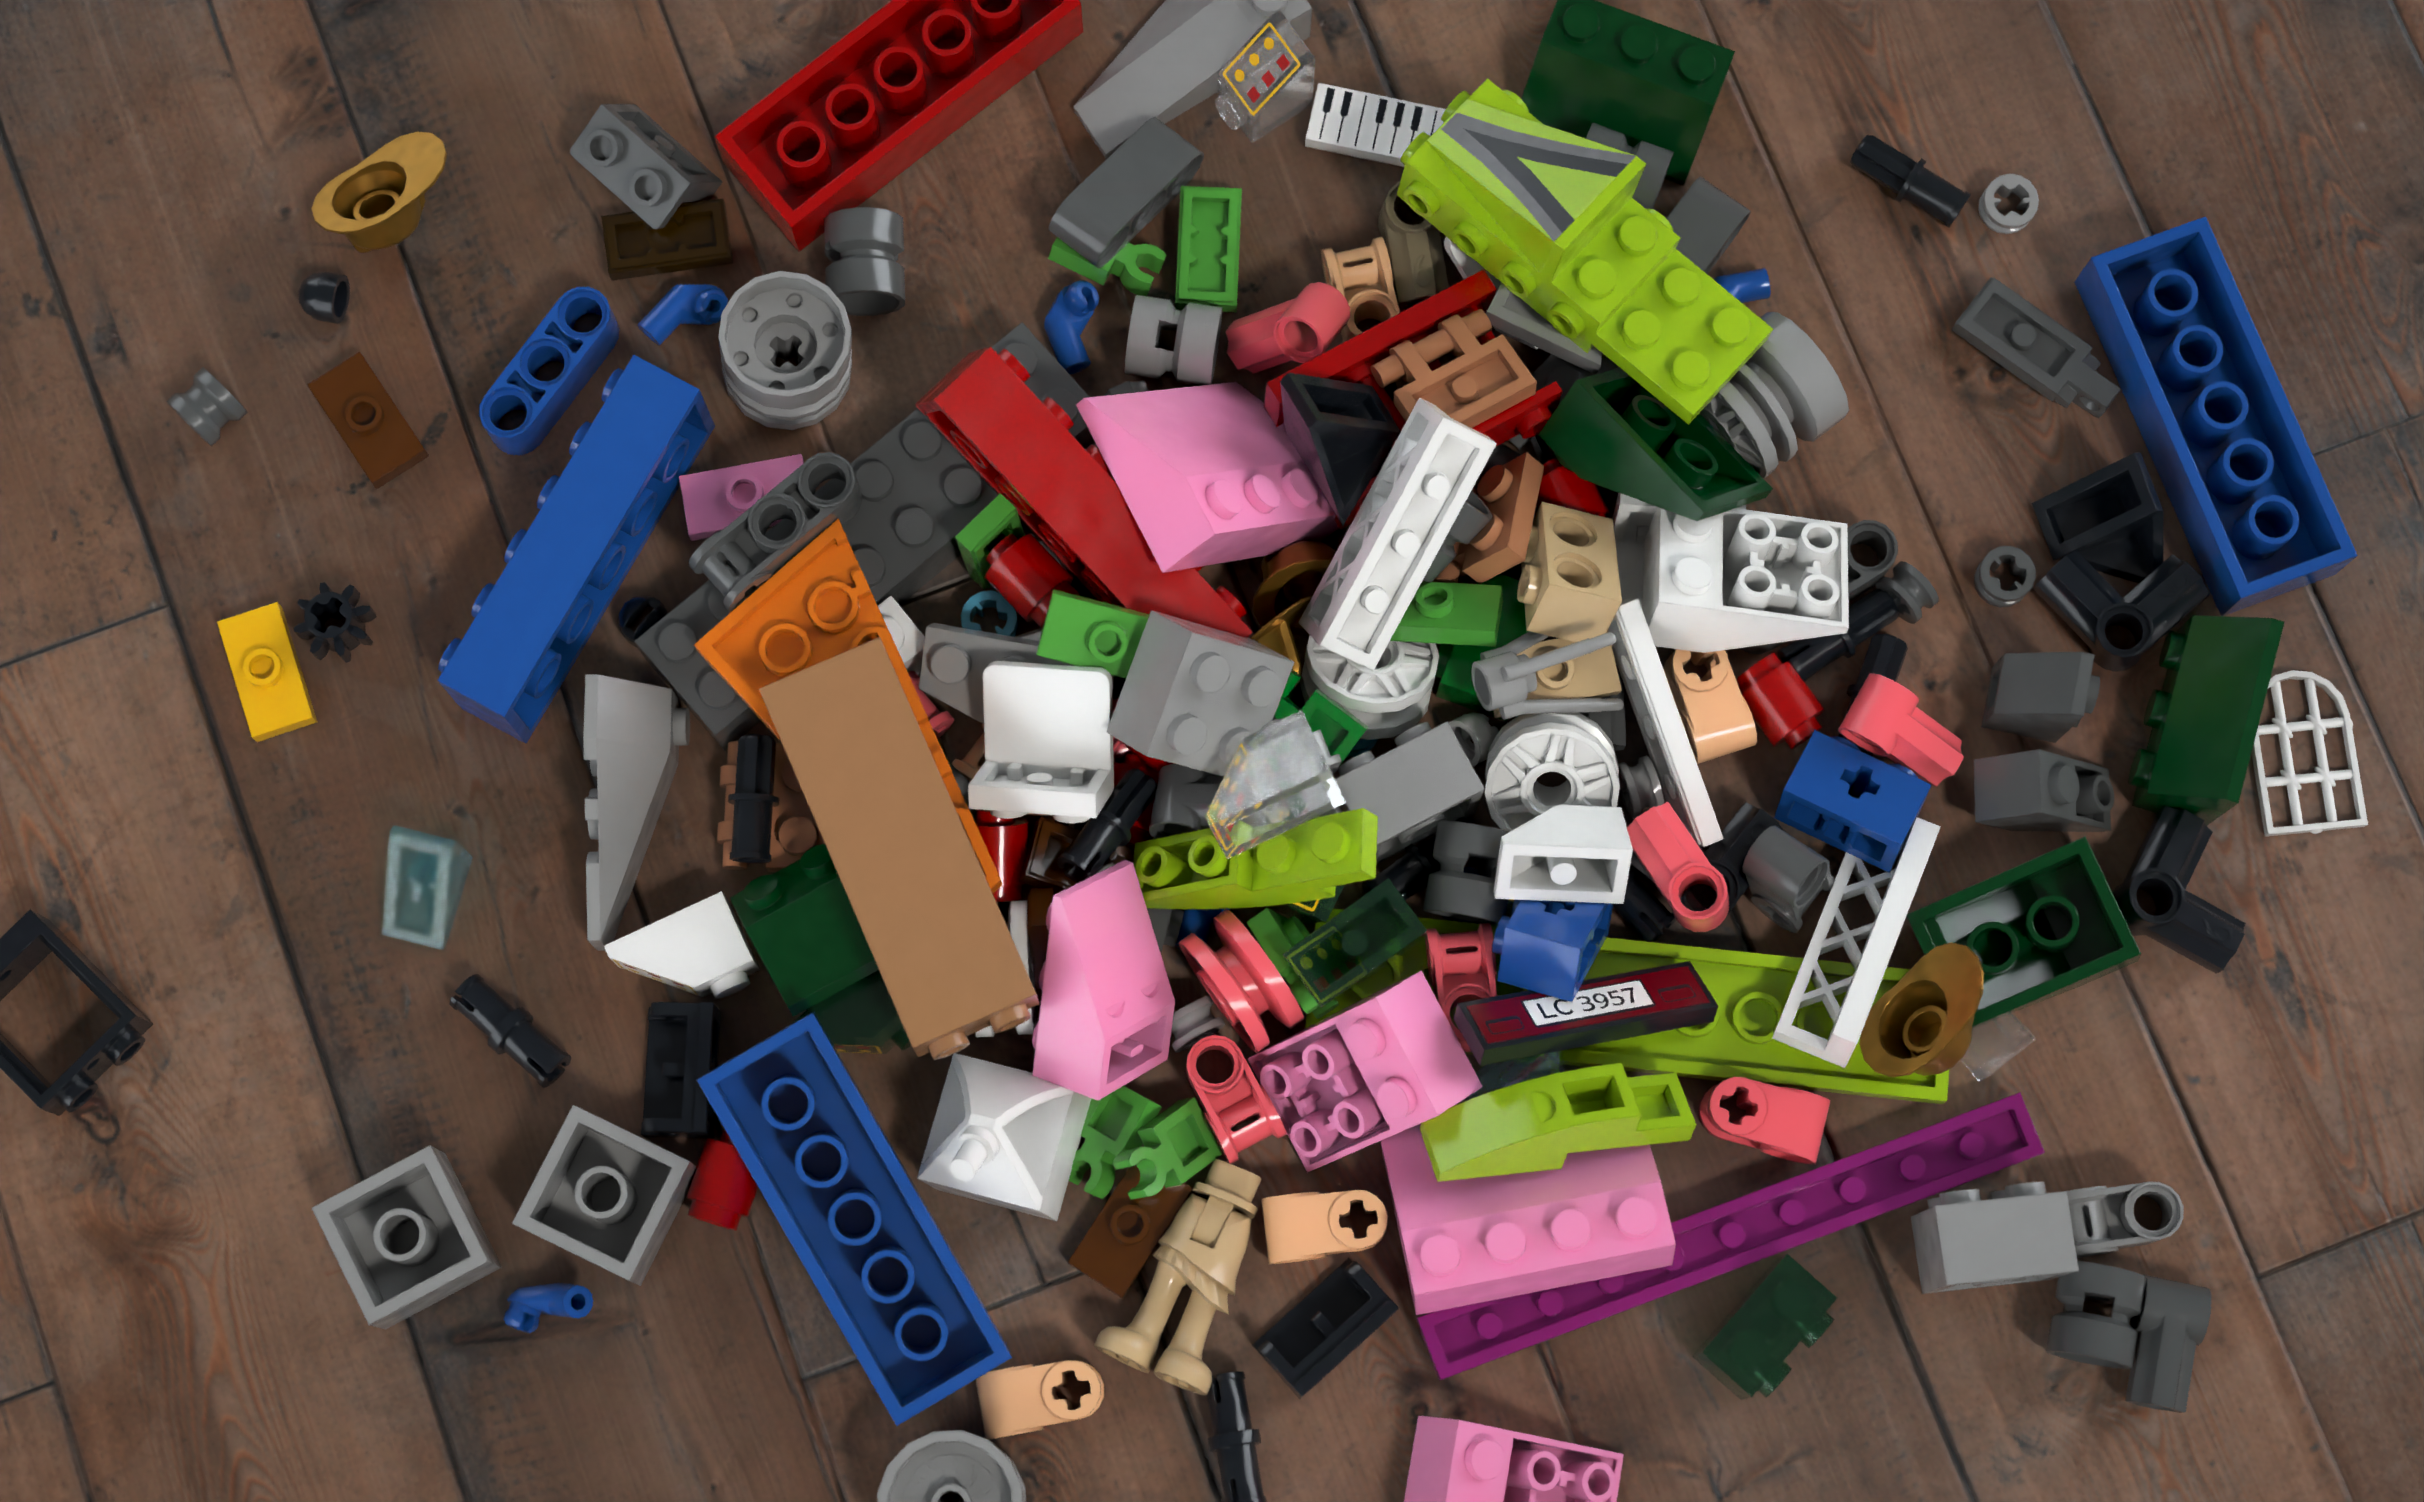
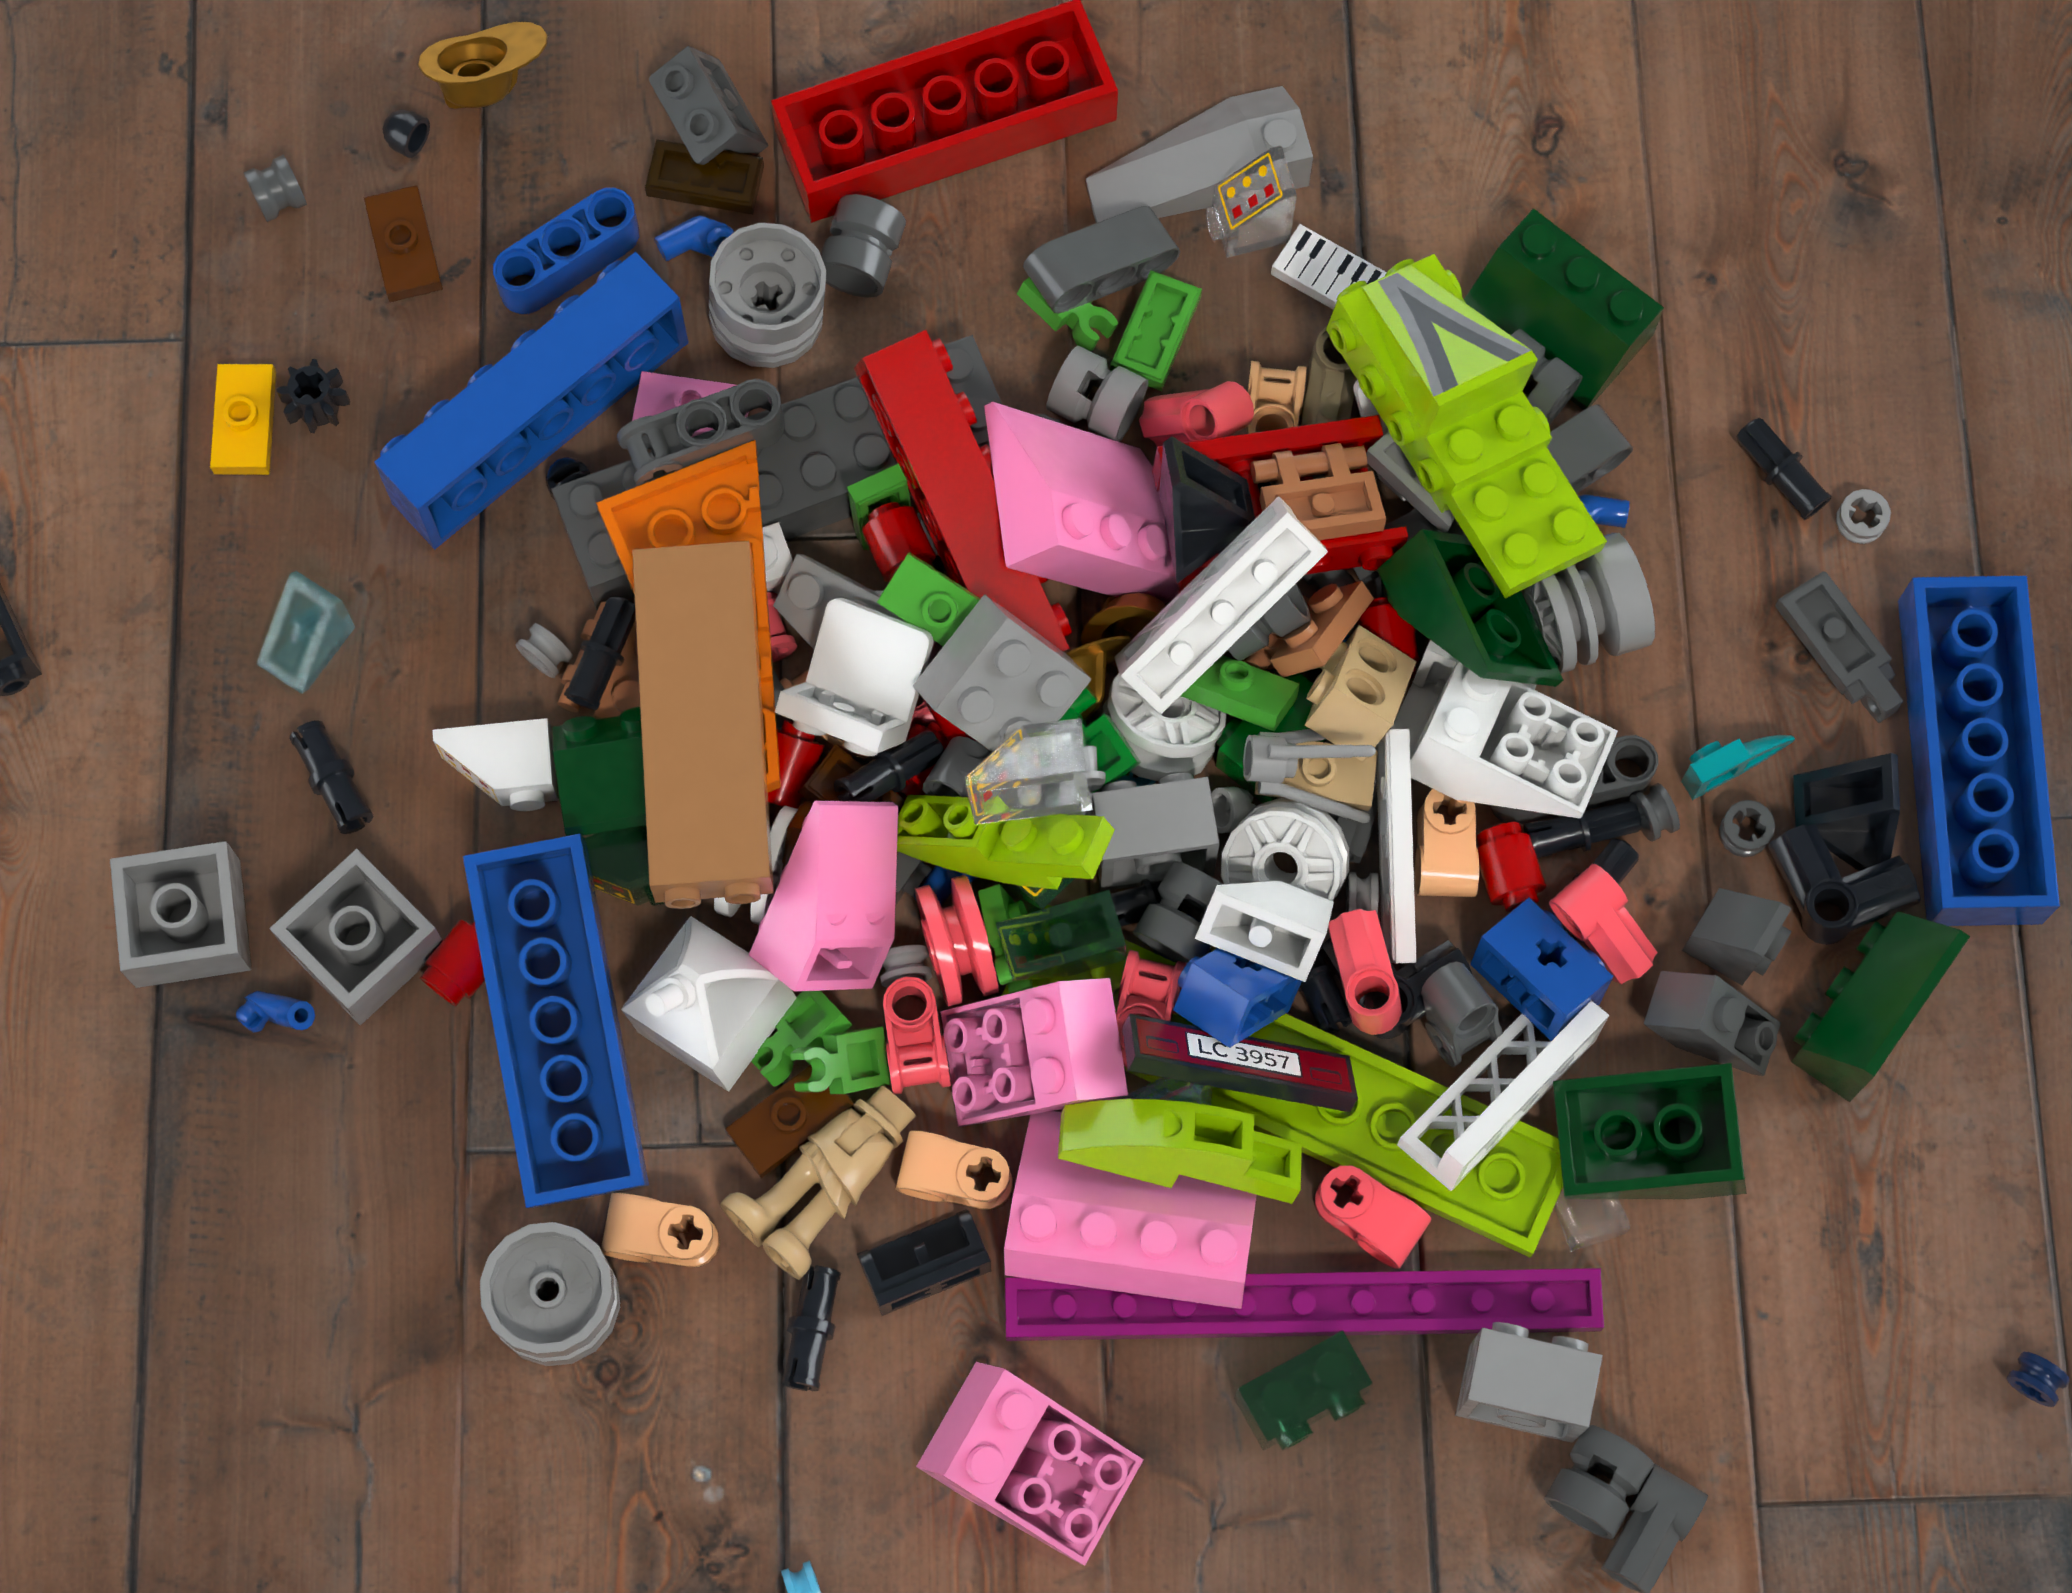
camera: 20 degrees right, 5 degrees down
light grey wedge [583,674,690,951] -> none
black hinge [641,1002,721,1139] -> none
medium azure bush [961,590,1018,637] -> none
blue arm [1044,280,1099,375] -> none
pearl gold piece [1860,943,1984,1077] -> none
light grey piece [2067,1182,2183,1258] -> none
black piece [2112,805,2246,974] -> none
white window [2251,670,2368,837] -> none
none -> light grey bush [515,623,573,678]
none -> teal plate [1681,735,1795,800]

